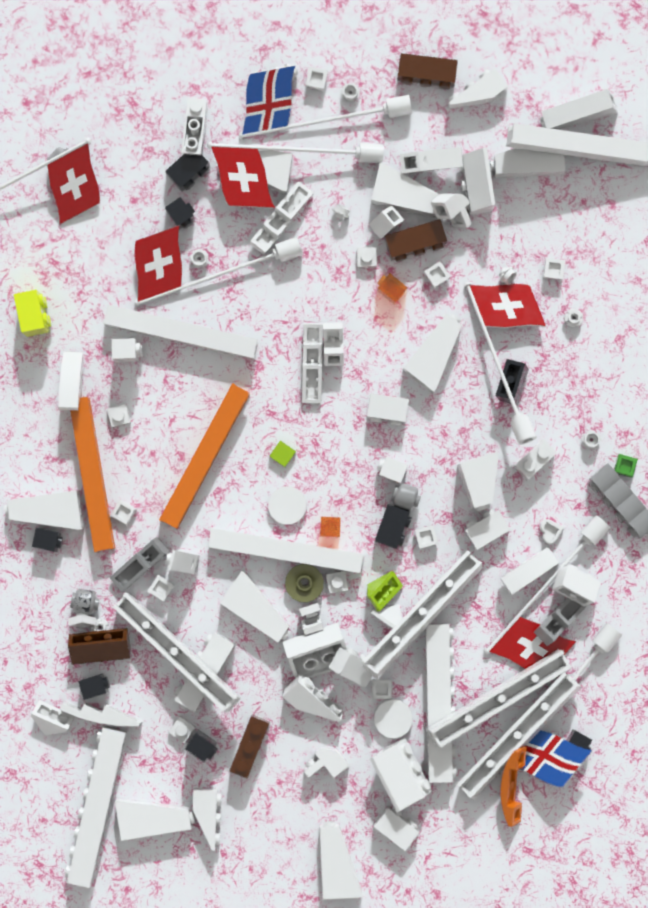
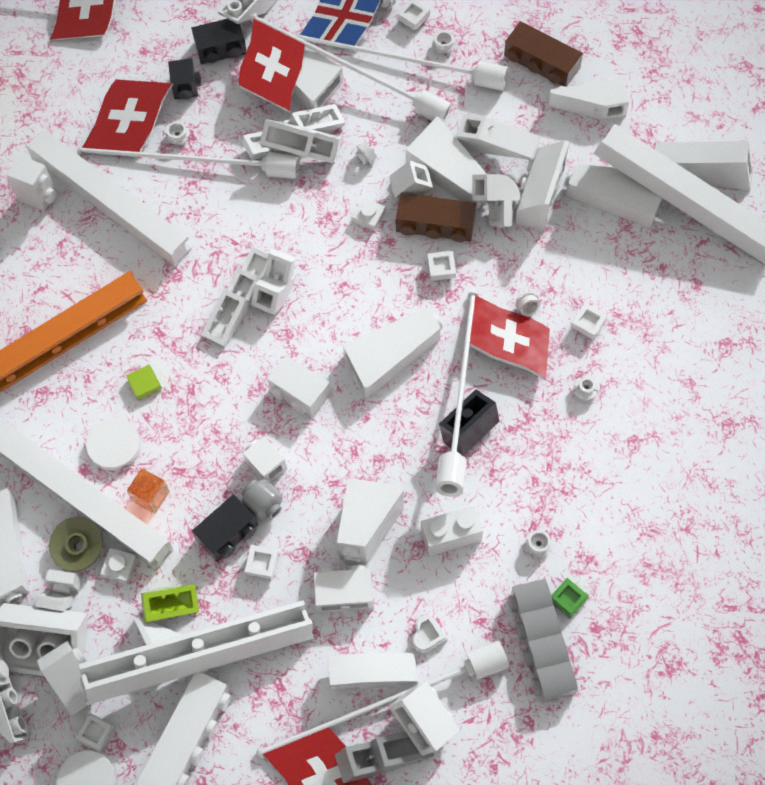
camera: 30 degrees right, 20 degrees down
clear orange brick [377,273,408,305] -> none
none -> white slope [260,119,342,164]

